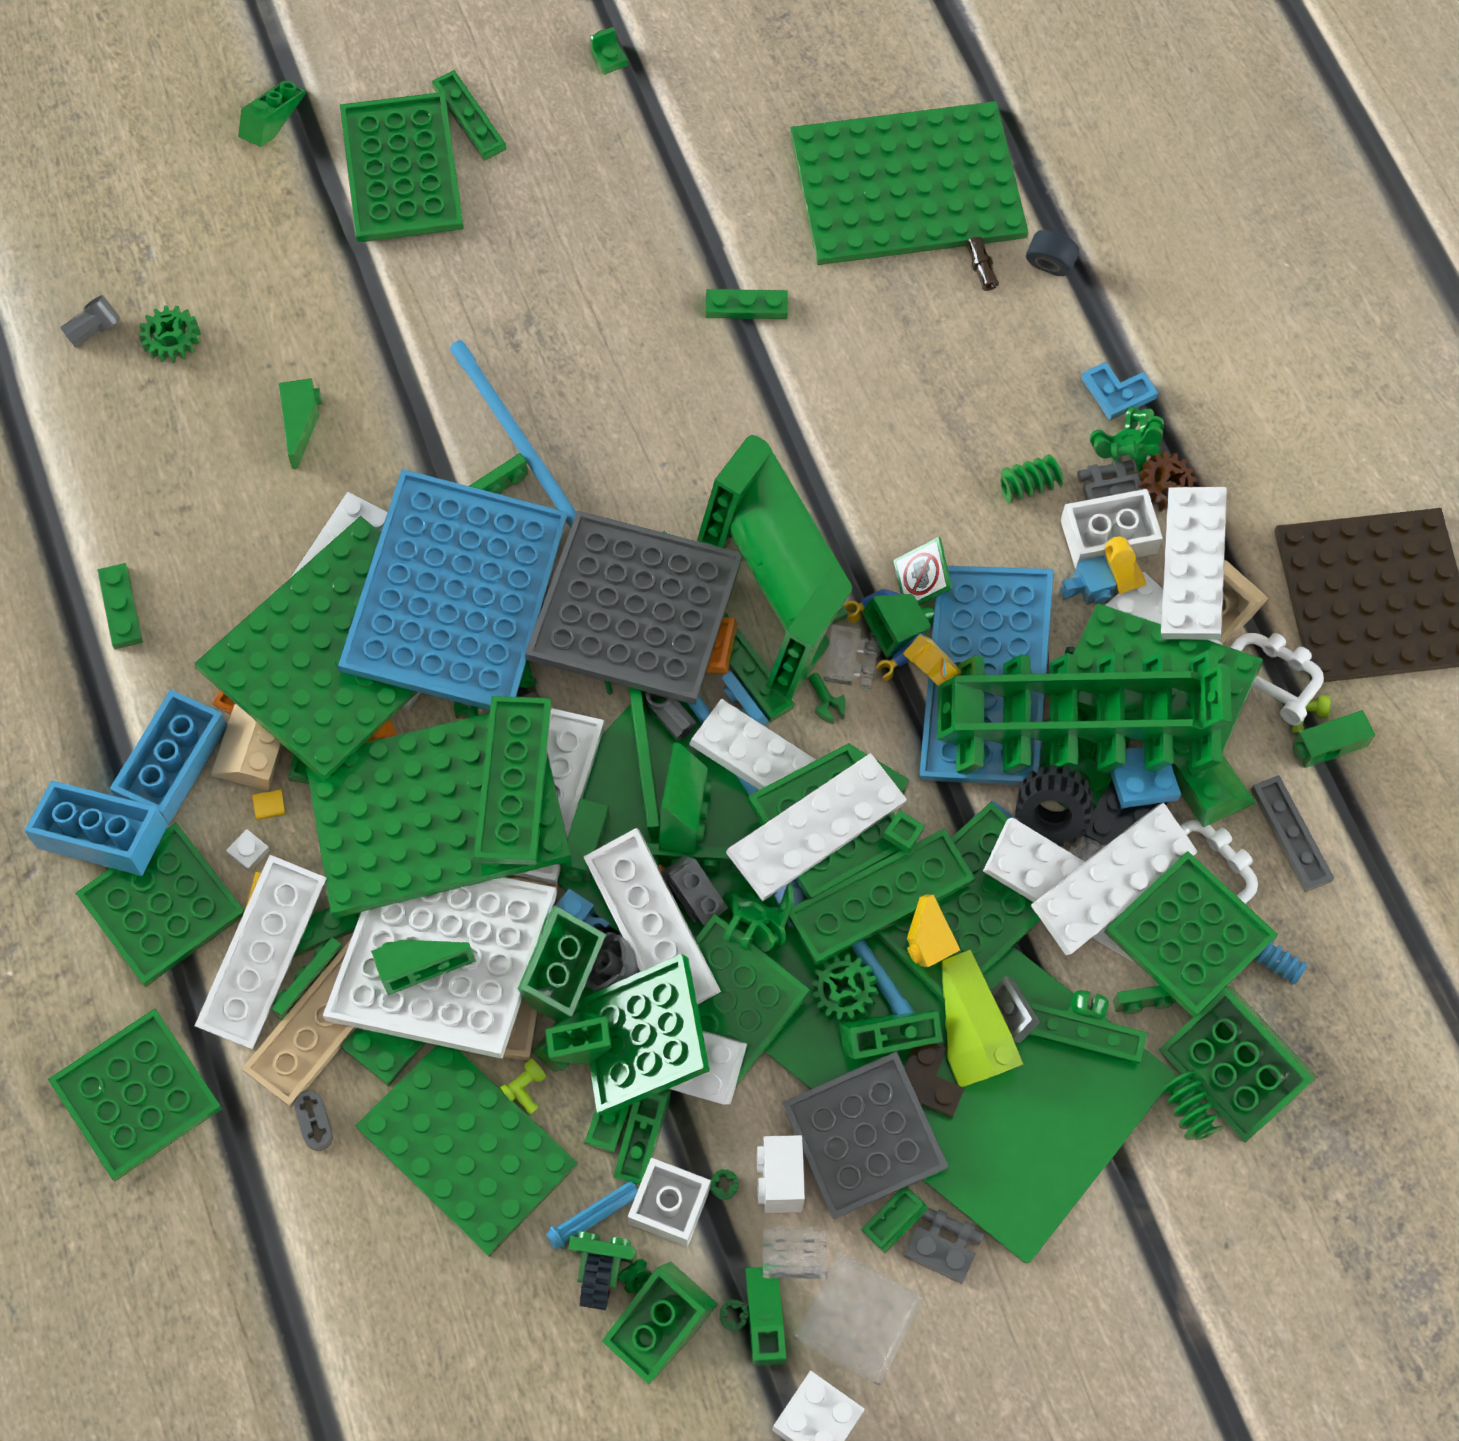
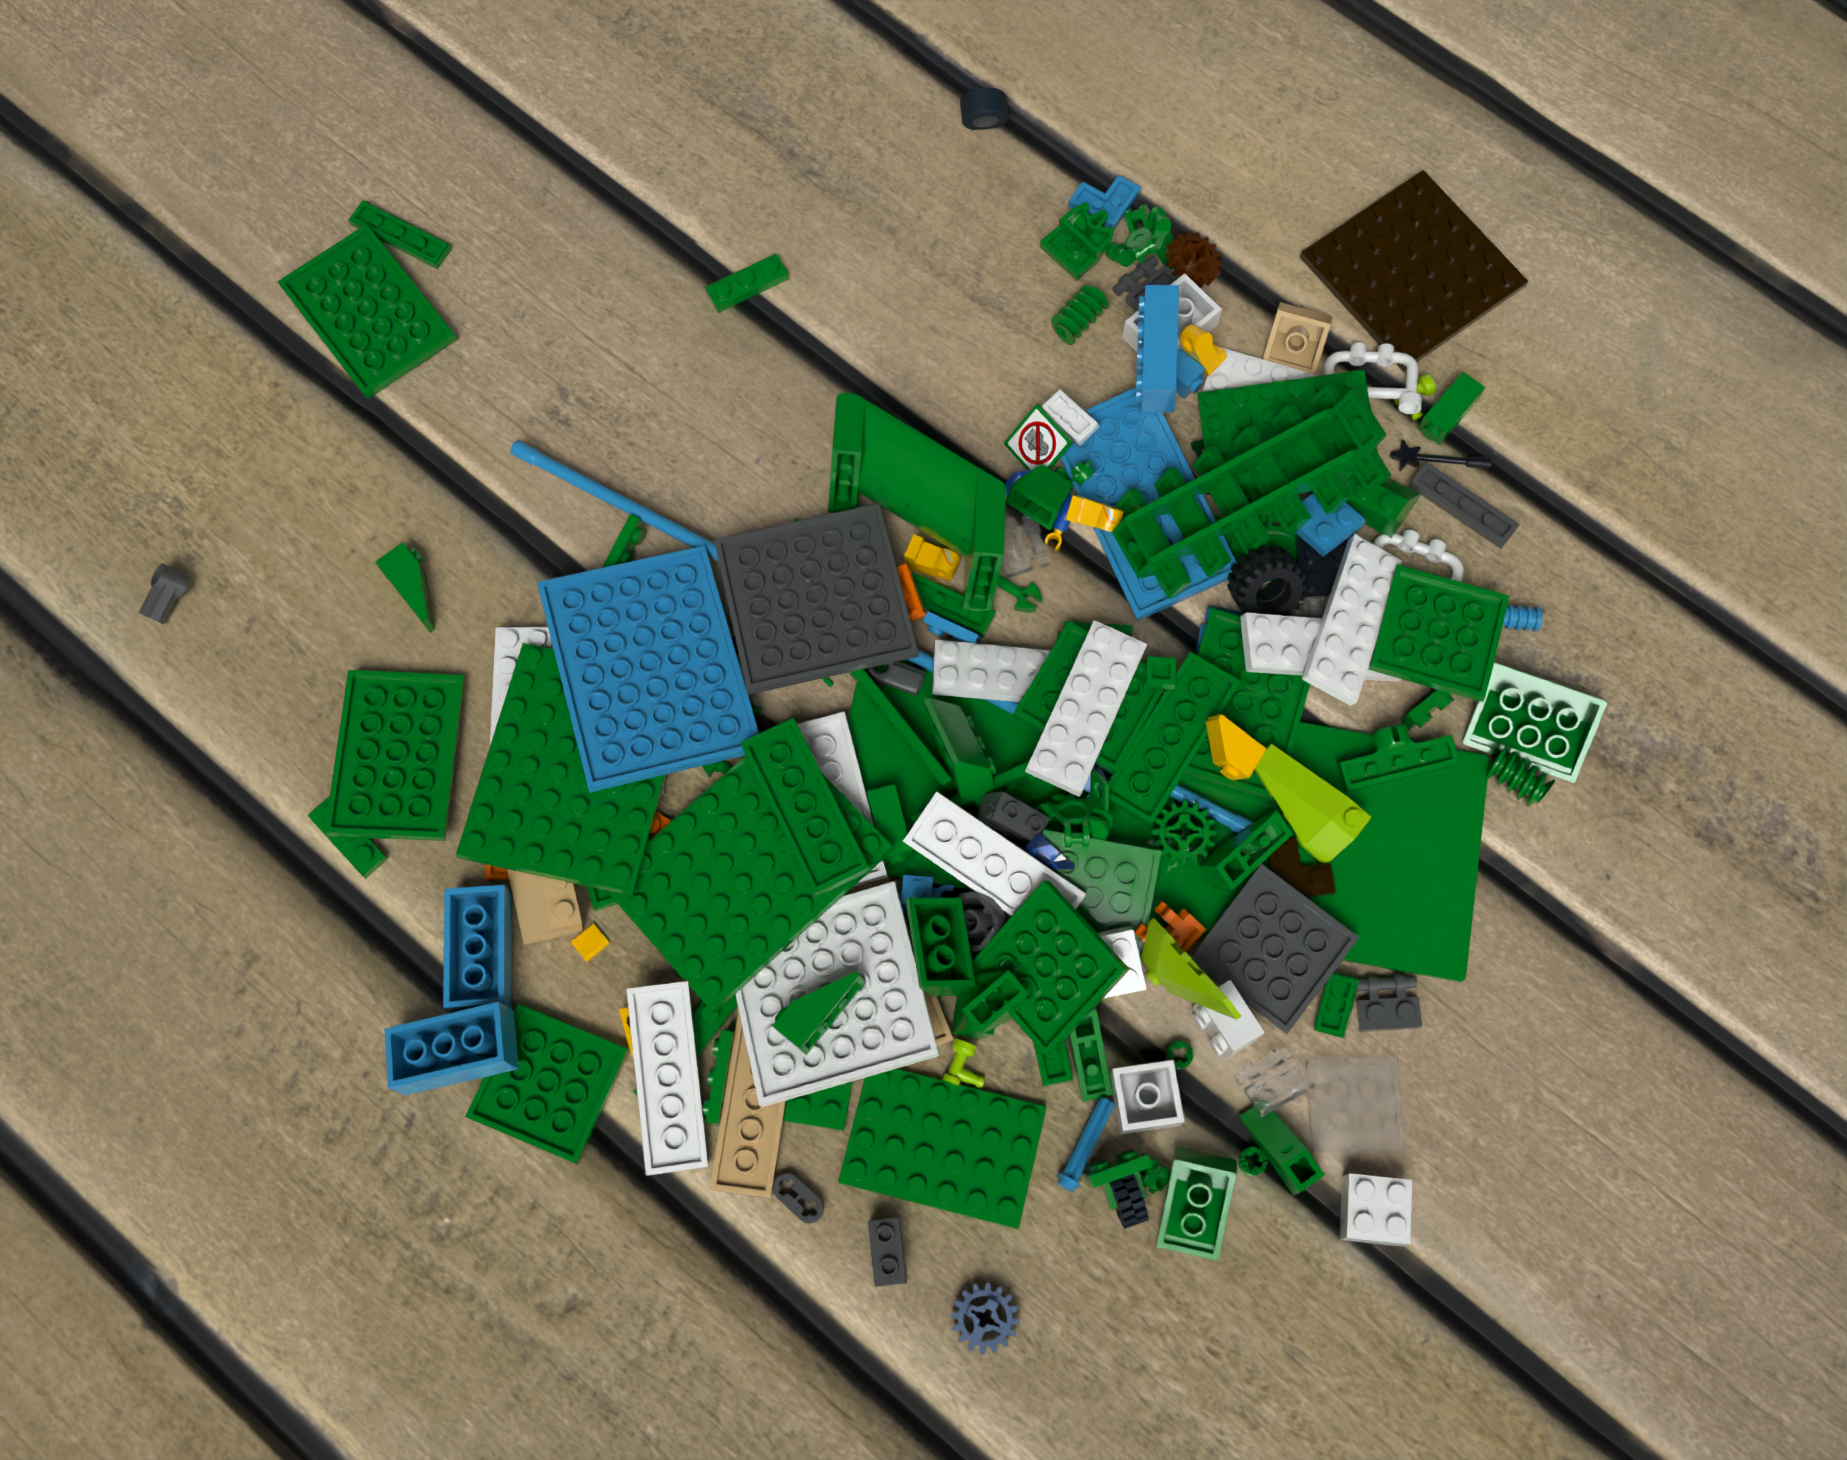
camera: 25 degrees left, 5 degrees up
green plate [48,1008,222,1182] -> none
green gear [139,305,201,363] -> none
white plate [226,829,270,872] -> none
green slope [238,81,306,147] -> none
green bracket [590,27,628,75] -> none
green plate [790,101,1029,265] -> none
dark brown pin [966,237,999,291] -> none
dark grey plate [991,976,1040,1043] -> none
white plate [1161,487,1227,640] -> none
none -> green plate [324,670,466,841]
none -> dark grey hinge [868,1217,907,1287]
none -> yellow leg [904,534,961,581]
none -> sand blue gear [951,1283,1020,1355]
none -> dark blue sticker [1024,833,1075,869]
none -> green plate [1040,202,1114,281]
none -> white plate [1042,389,1099,446]
none -> green plate [1070,460,1096,486]
none -> orange plate [1134,901,1206,952]
none -> dark azure brick [1136,285,1179,412]
none -> lime wedge [1141,918,1241,1020]
none -> black piece [1389,440,1491,471]

